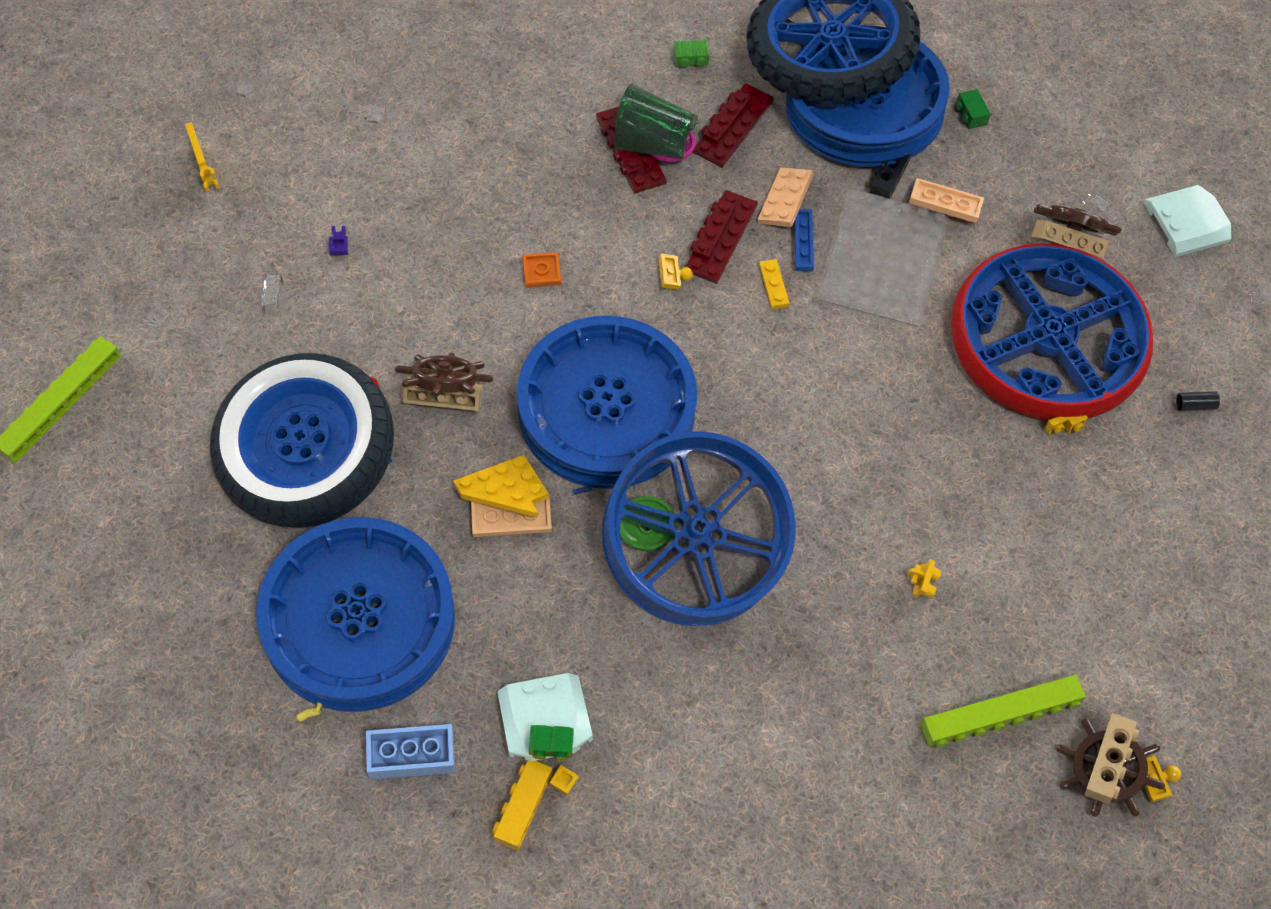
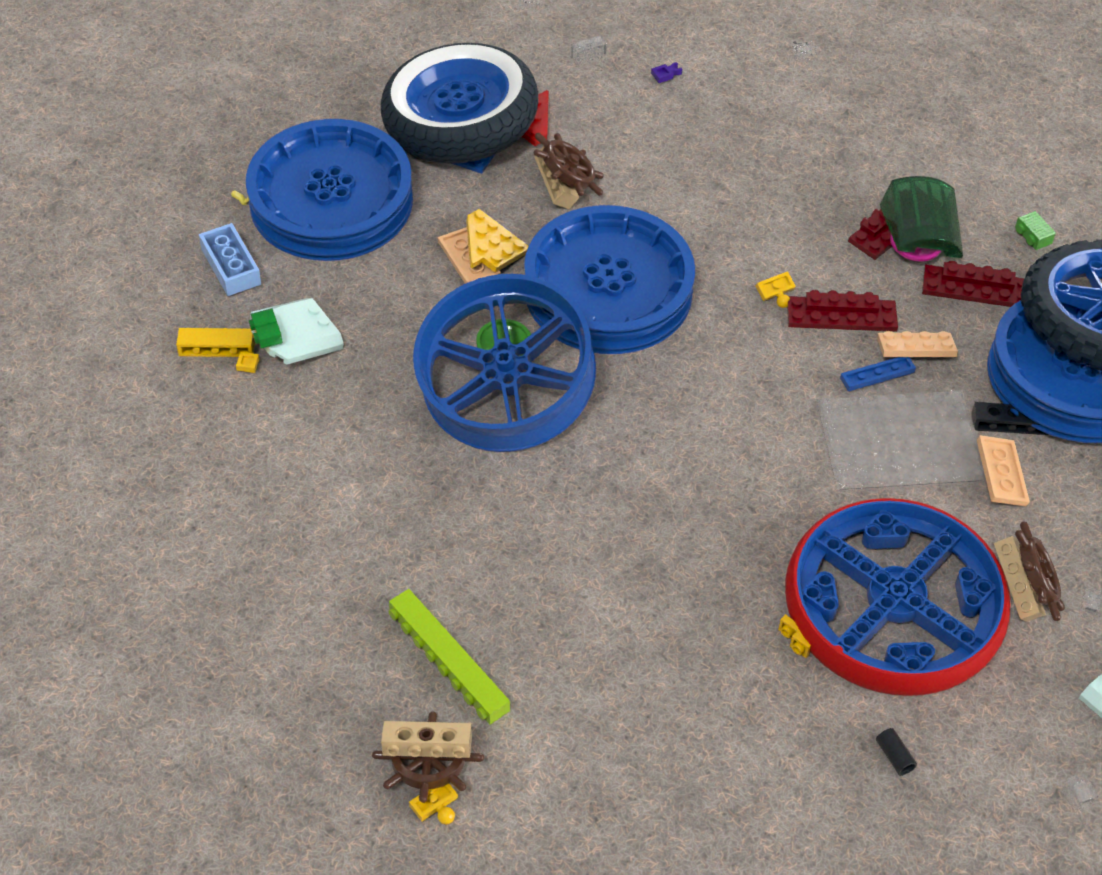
camera: 70 degrees right, 10 degrees down
orange tile [522,252,562,288] -> none
yellow plate [759,259,790,310] -> none
yellow hips [907,559,942,598] -> none

